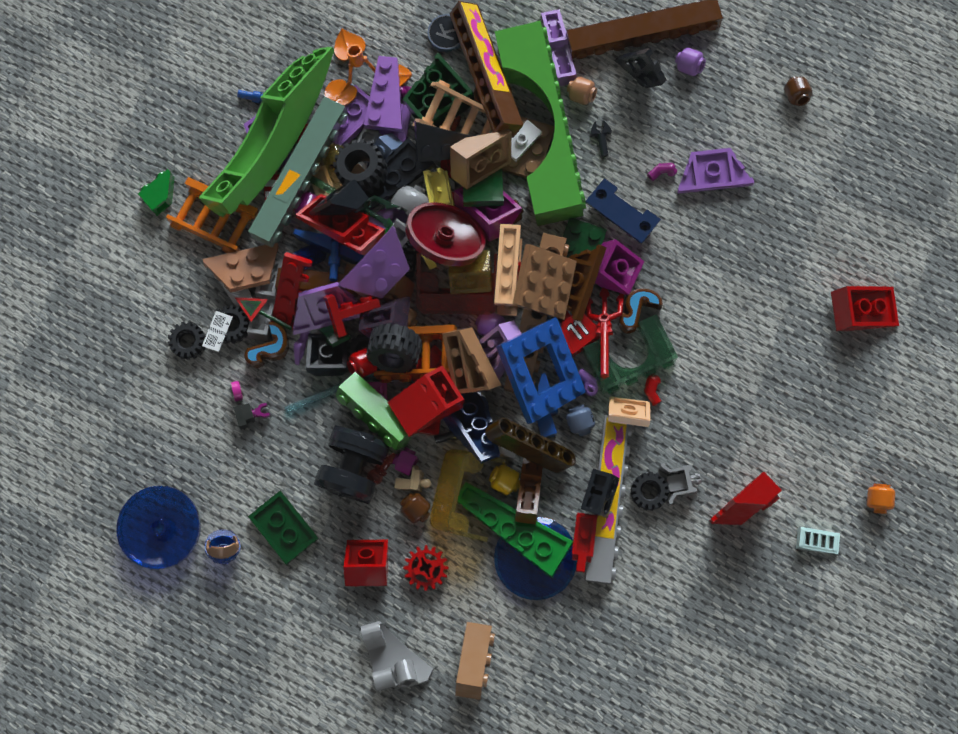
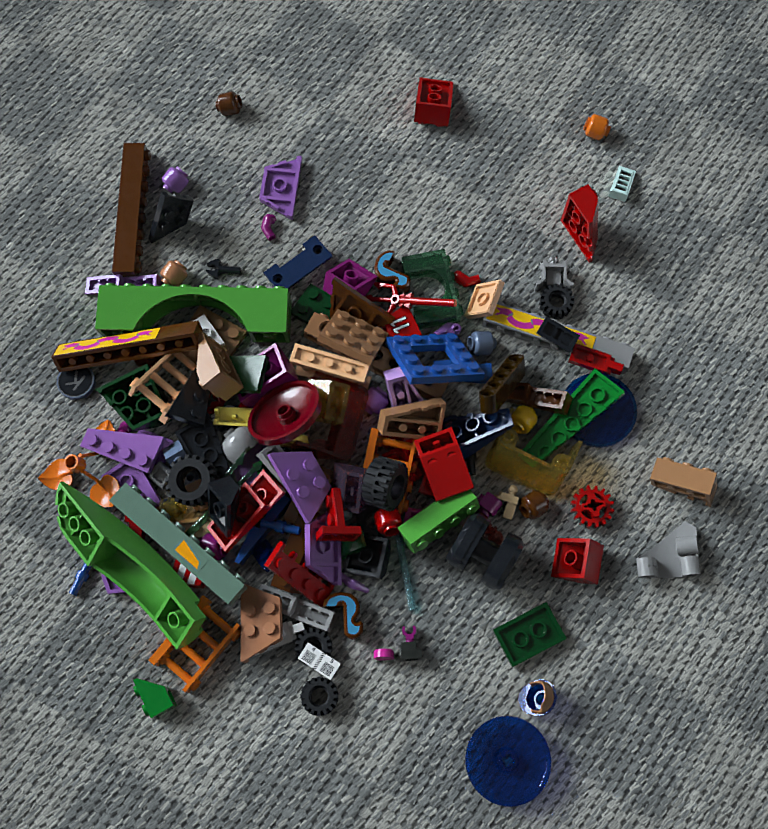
camera: 80 degrees left, 5 degrees down
piece [235,297,292,330] -> none

